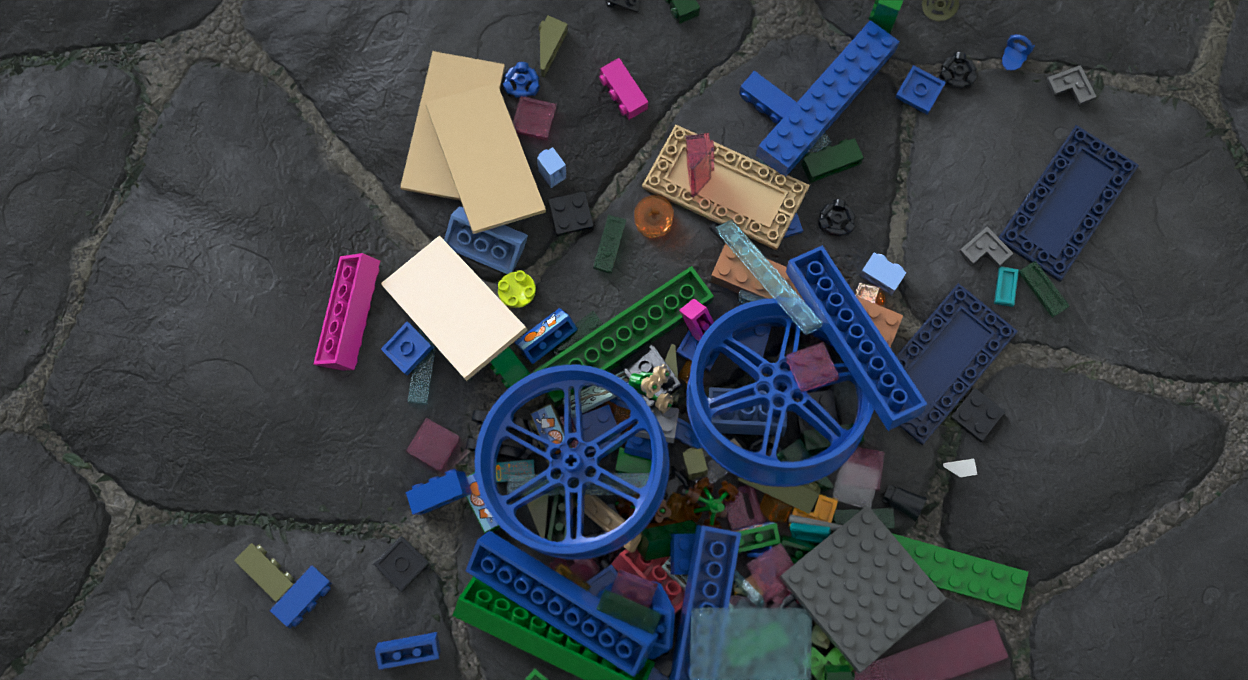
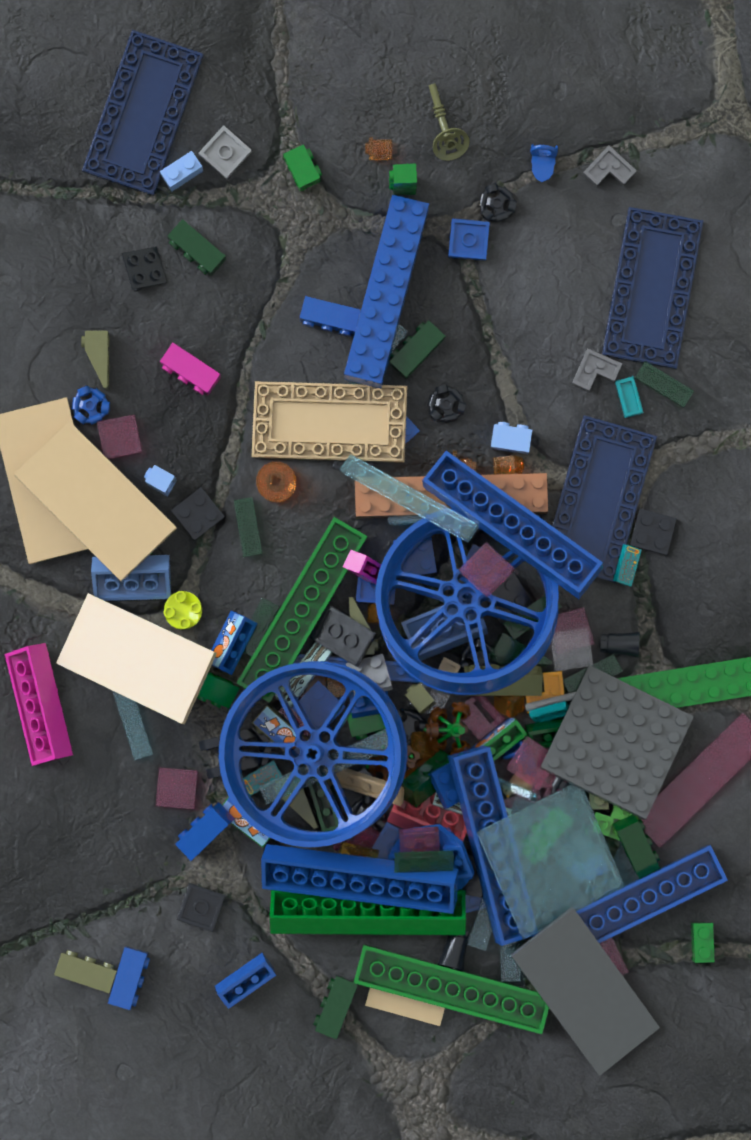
camera: 25 degrees left, 10 degrees up
blue plate [381,321,434,376] -> none
tan plant [629,364,673,414] -> none
clear pink slope [686,133,715,197] -> none
white sticker [943,459,978,477] -> none
none -> teal tile [613,544,642,587]

